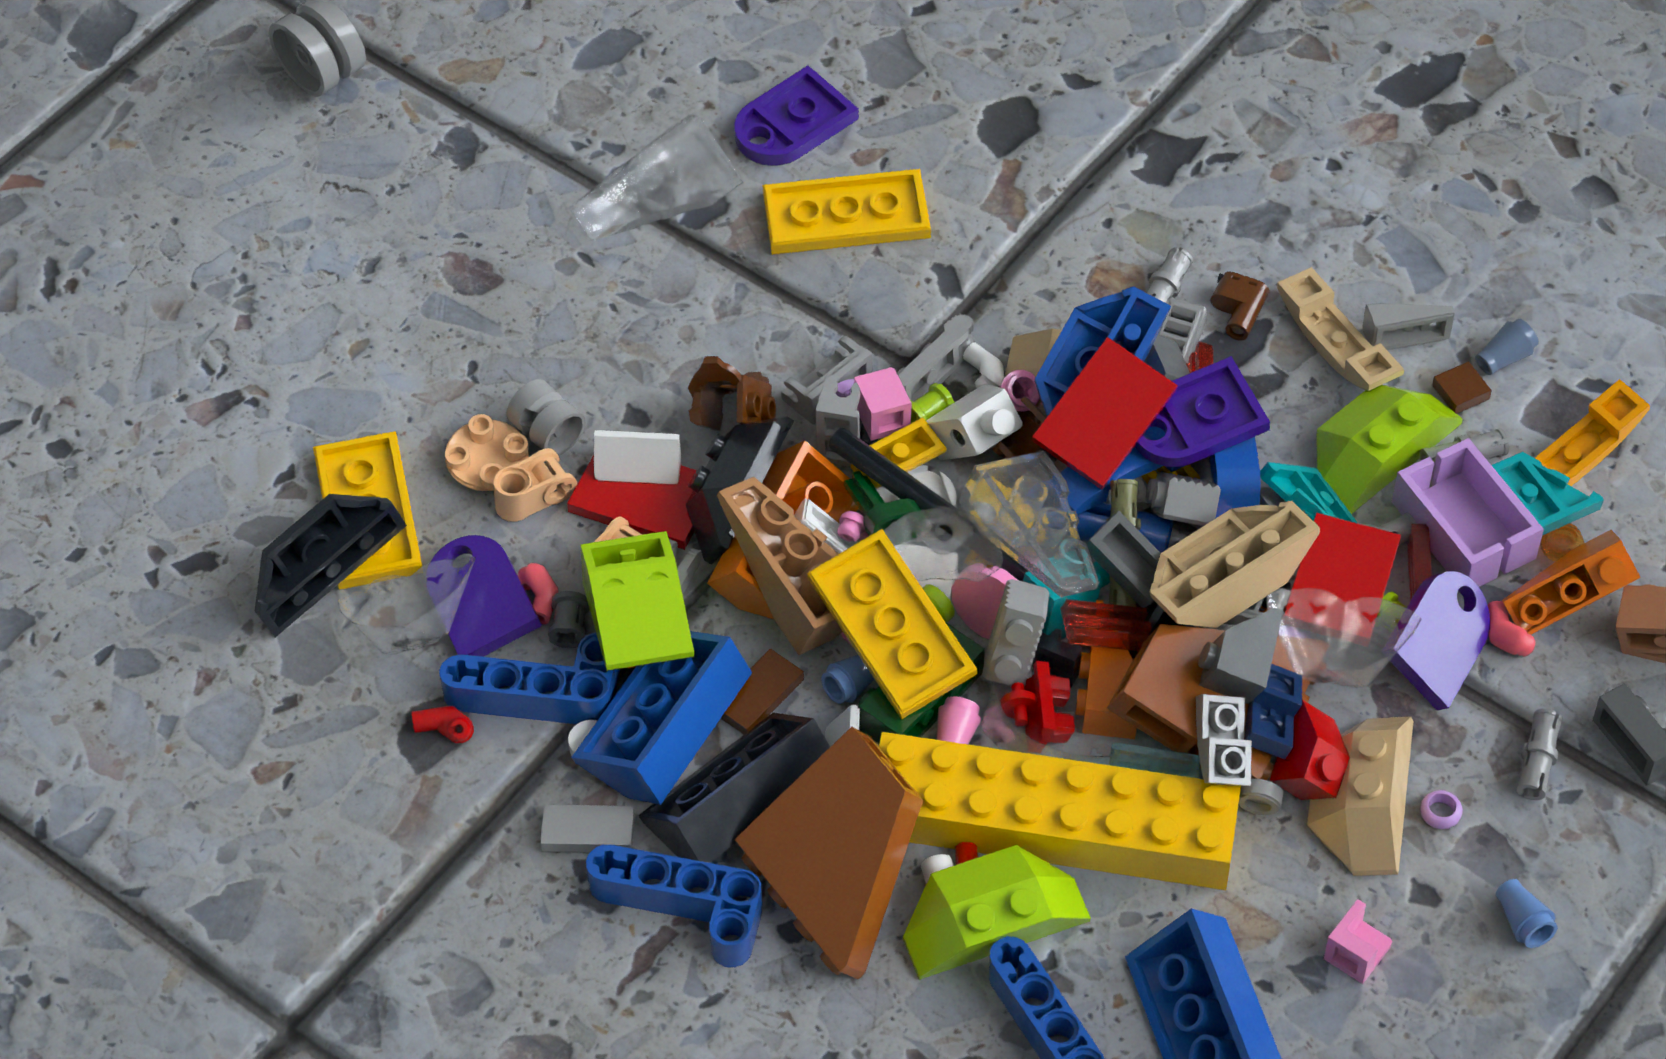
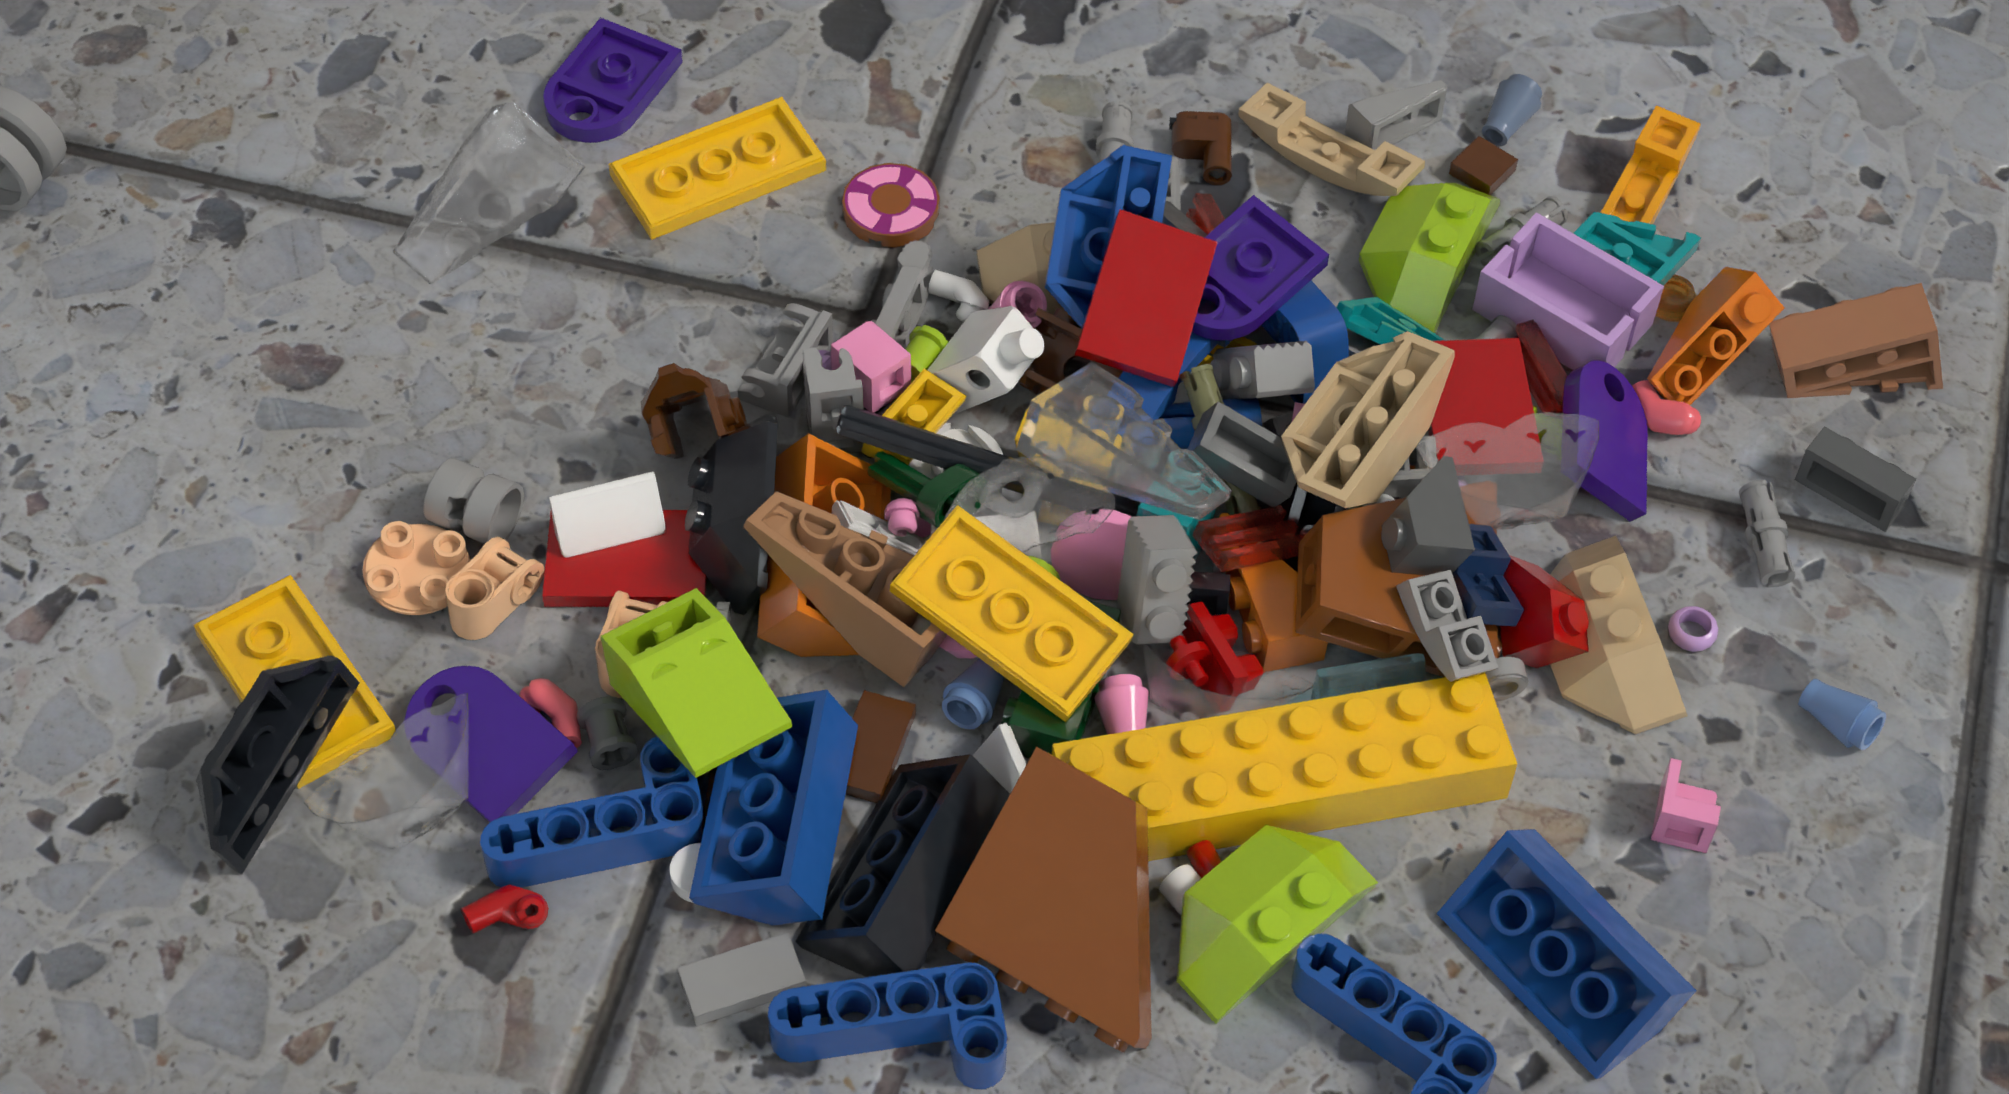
camera: 25 degrees left, 0 degrees up
none -> tile [842,163,940,248]

